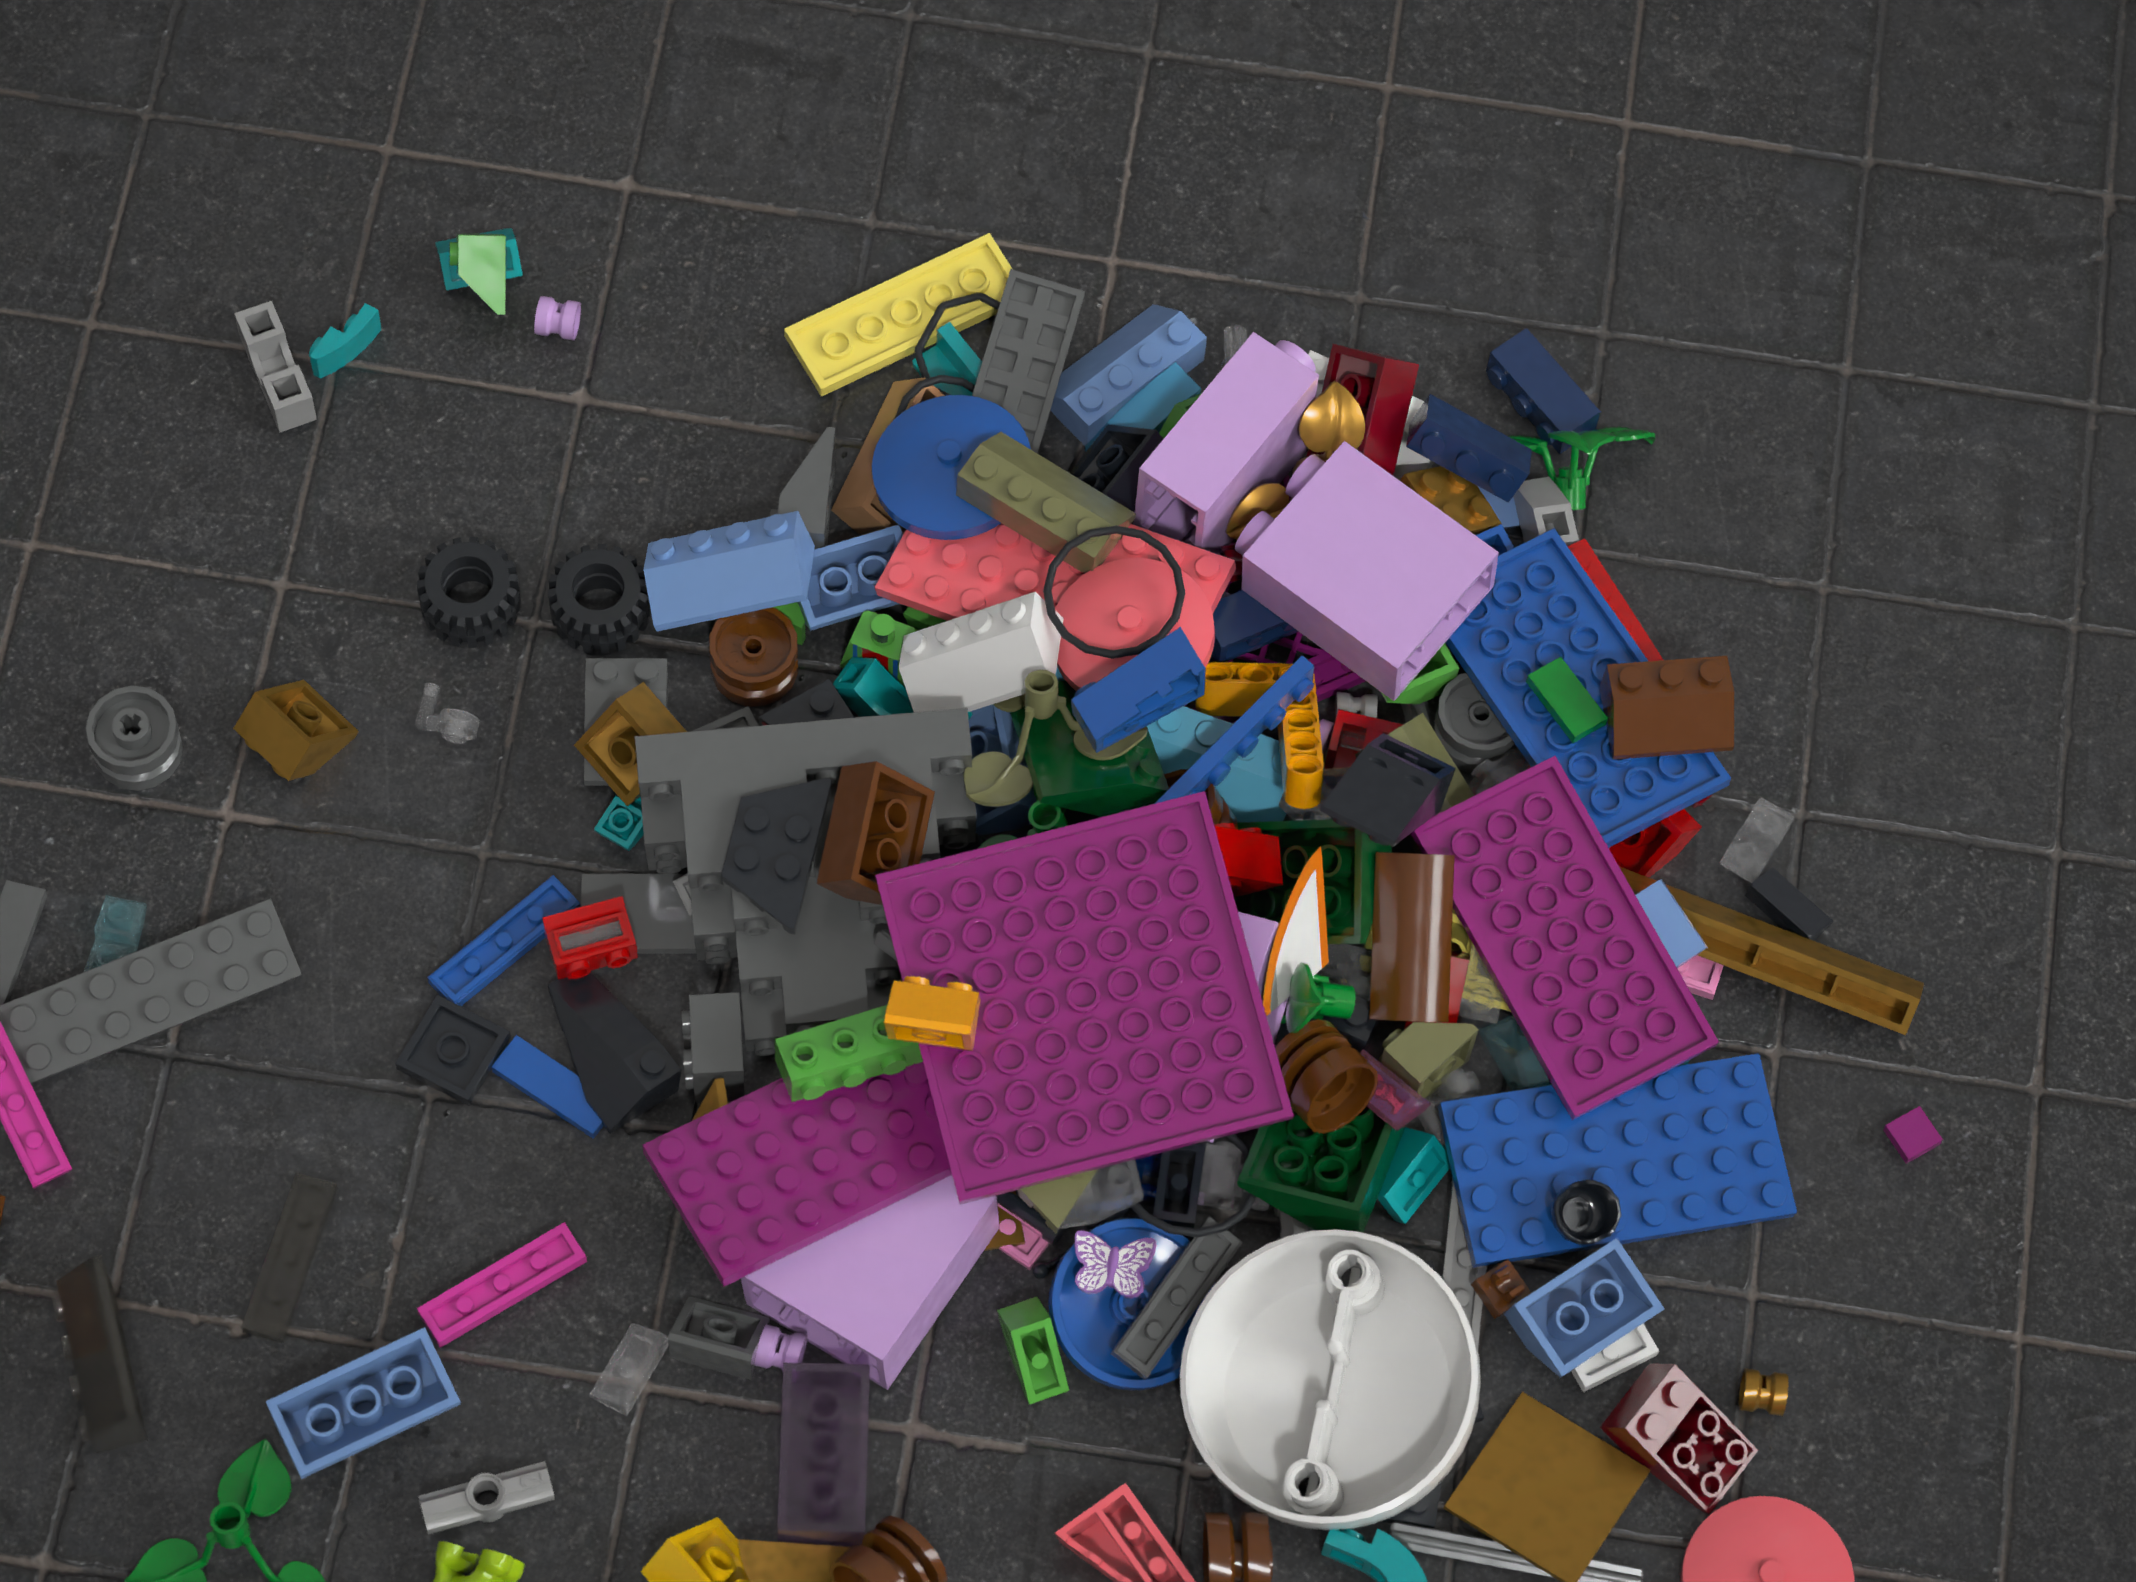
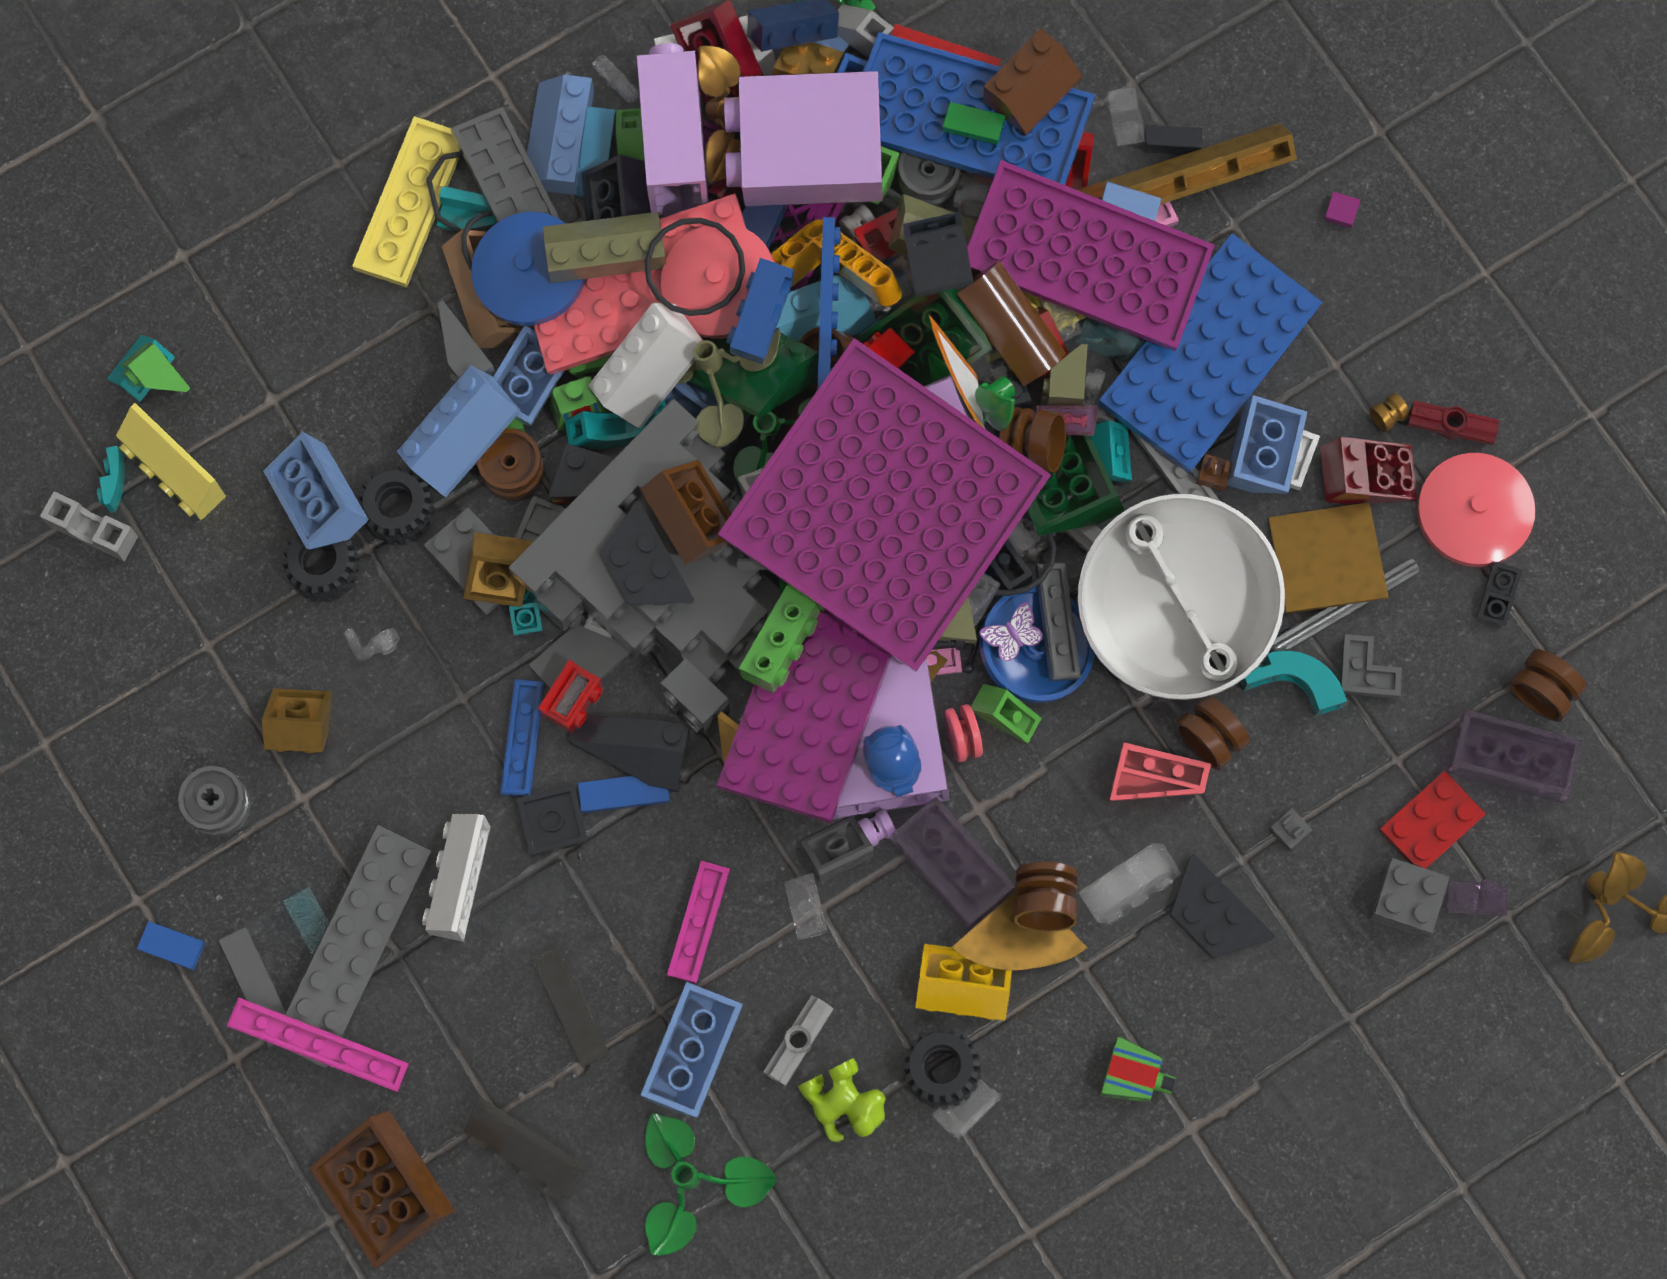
camera: 35 degrees left, 10 degrees up
lavender wheel [534,296,581,341] -> none
light orange slope [884,976,980,1051] -> none
black hair [1551,1180,1621,1245] -> none
none -> light yellow slope [116,403,226,520]
none -> medium blue slope [263,432,369,549]
none -> white slope [422,814,491,942]
none -> blue helmet [863,725,921,798]
none -> coral head [944,704,983,762]
none -> dark red piece [1407,401,1499,445]

